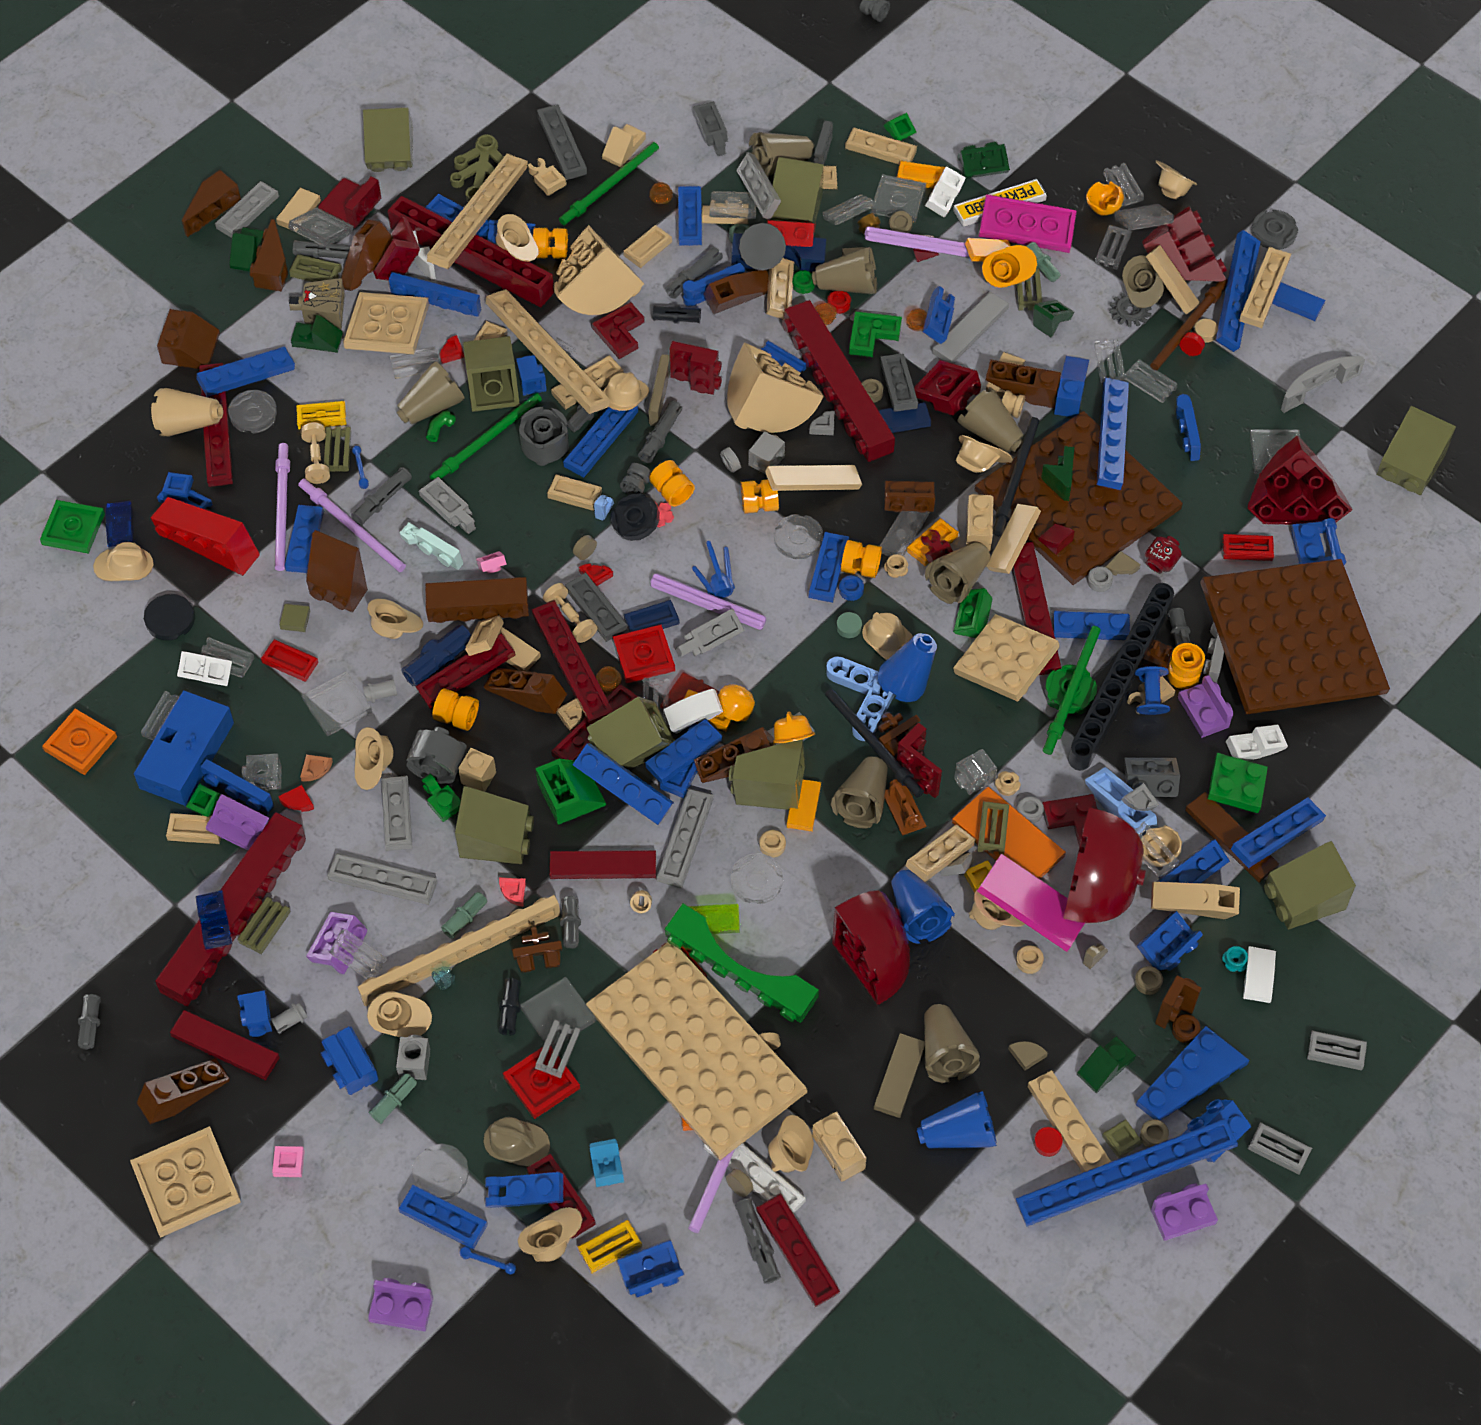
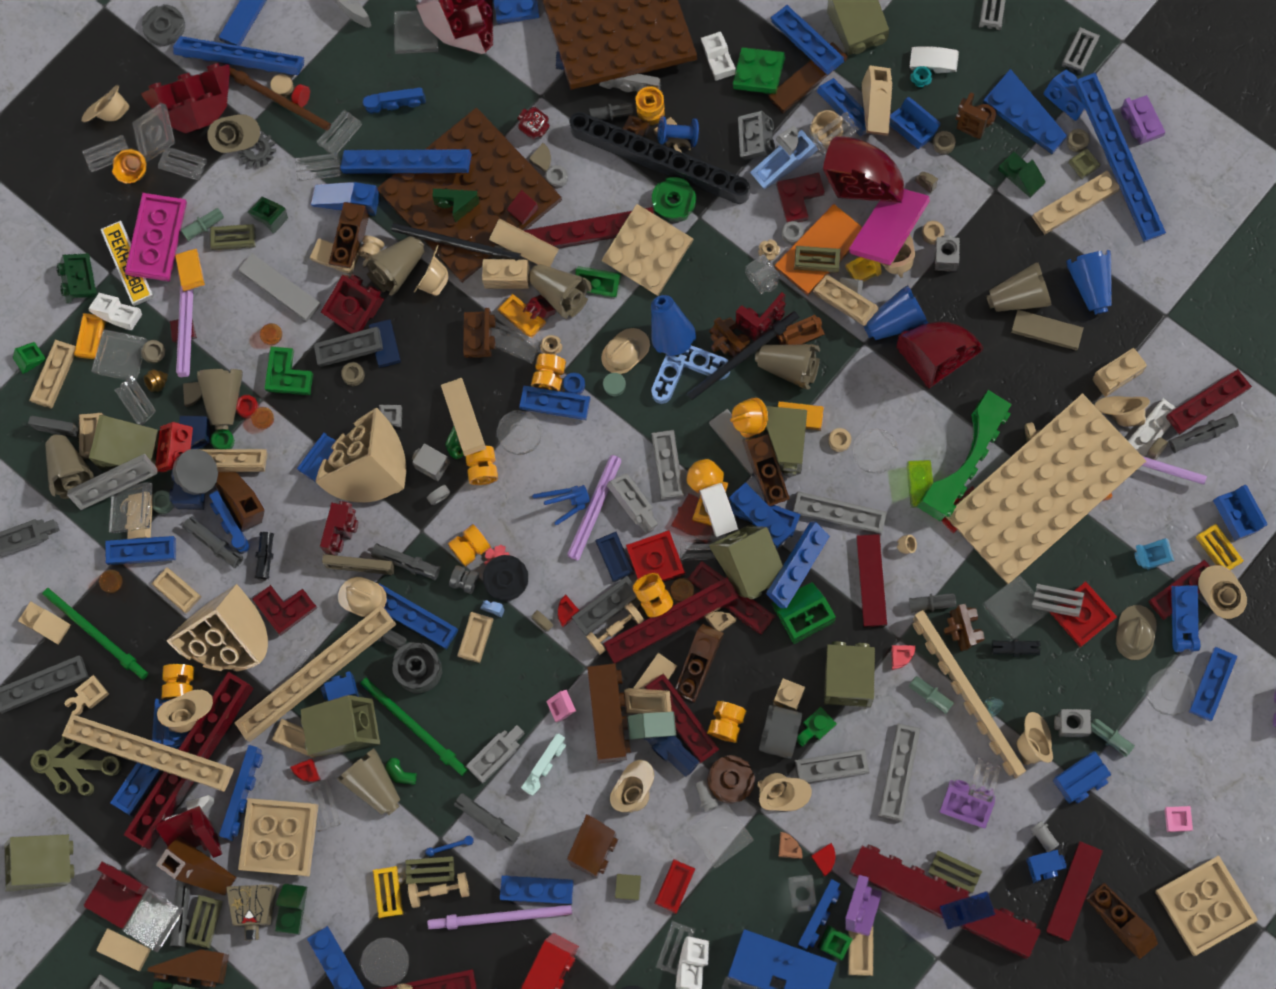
camera: 85 degrees left, 15 degrees up
lavender bar [299,479,406,572] -> none
blue hinge [460,1247,516,1274] -> none
tan tile [551,355,624,410] -> none
dark red brick [782,300,895,462] -> none
blue hinge [923,286,955,344] -> none
light orange piece [982,245,1037,288] -> none
dark tan tile [1008,1042,1048,1071] -> none
red tile [1034,1127,1063,1157] -> none
green bar [1042,626,1101,755] -> none
blue plate [1053,611,1130,640] -> none
tan tile [1146,245,1200,314] -> none
medium lavender bracket [1178,675,1233,738] -> none
red tile [1222,534,1274,561] -> none
tan plate [1240,247,1291,328] -> none
none -> sand green slope [627,712,676,740]
none -> light orange wheel [632,573,673,617]
none -> light grey tile [651,430,684,500]
none -> reddish brown tile [707,755,755,804]
none -> light grey brick [934,235,960,271]

